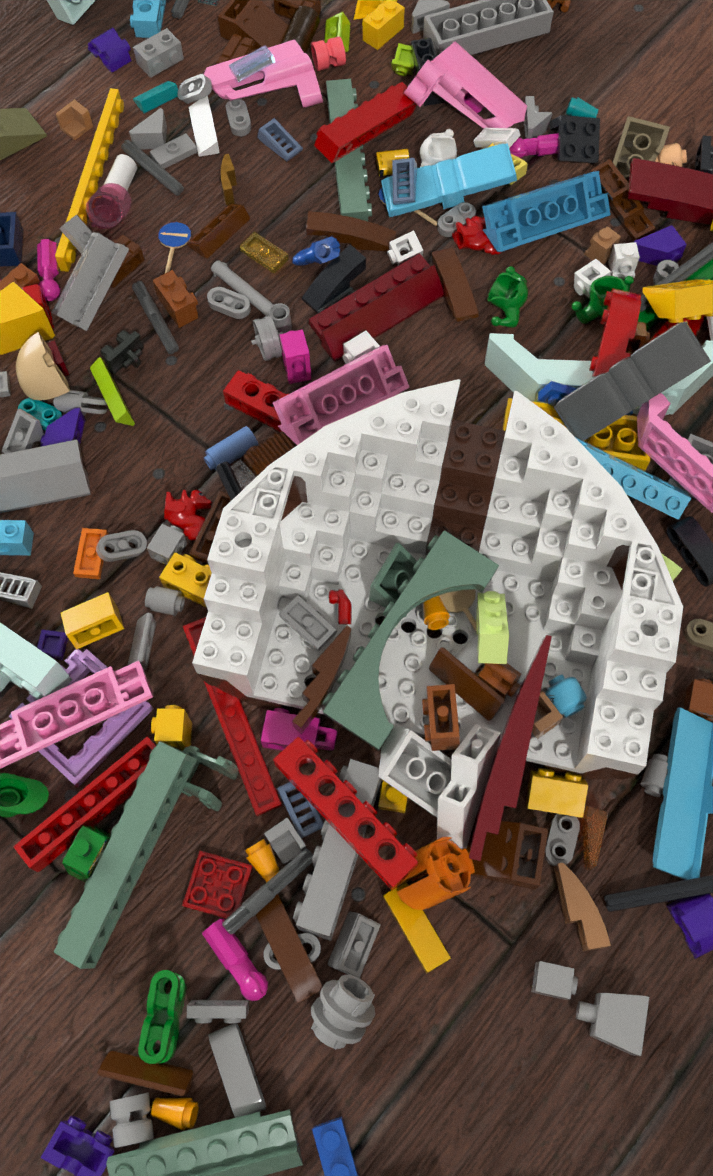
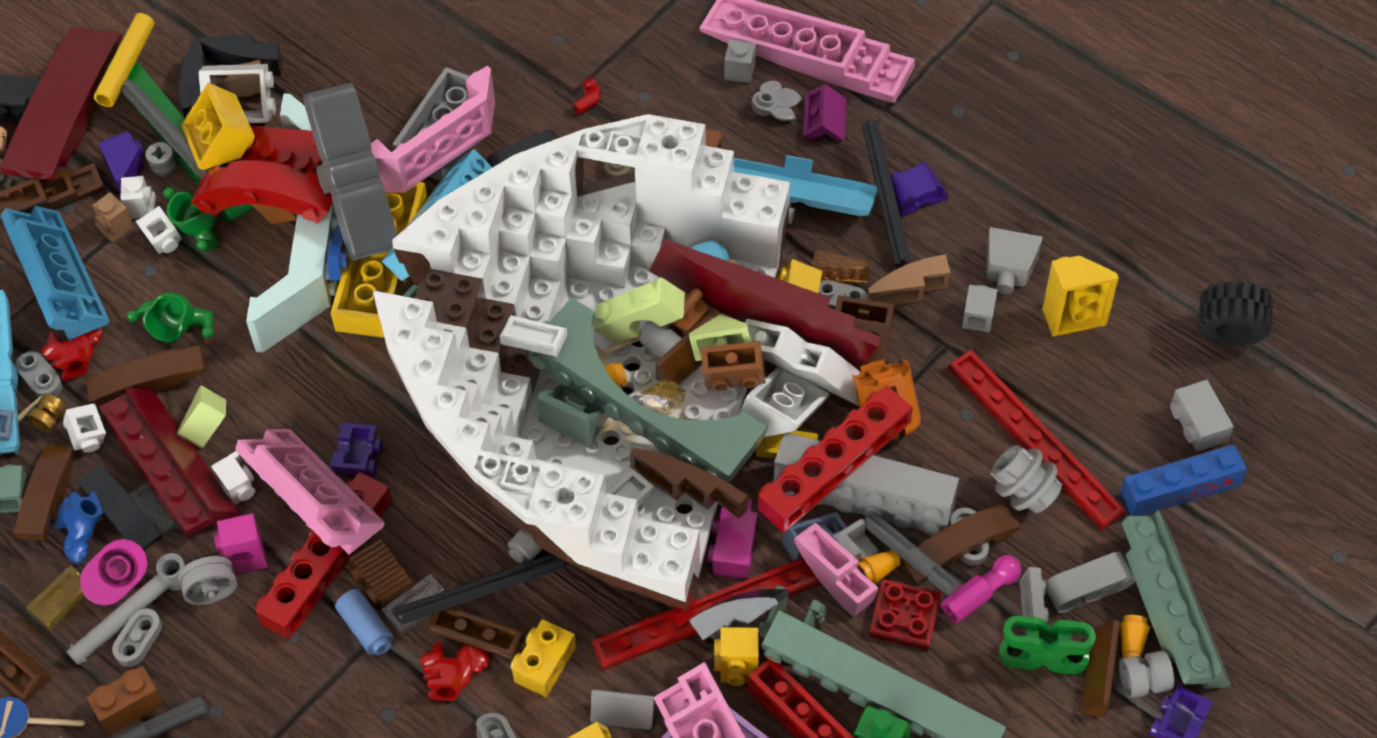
camera: 90 degrees left, 10 degrees down
light grey brick [145,586,185,616] -> none
light grey brick [147,524,187,565] -> none
light grey slope [328,911,381,978] -> none
red arm [329,589,352,624] -> none
yellow slope [383,883,451,974] -> none
none -> pearl gold wheel [27,393,68,434]
none -> dark pink piece [80,539,148,606]
none -> yellowish green slope [176,385,226,449]
none -> white tile [500,315,567,357]
none -> clear yellow plate [639,380,686,411]
none -> yellowish green slope [689,314,751,361]
none -> slope [689,589,789,640]
none -> bright pink slope [794,523,878,617]
none -> red tile [948,350,1126,531]
none -> yellow slope [1042,255,1119,337]

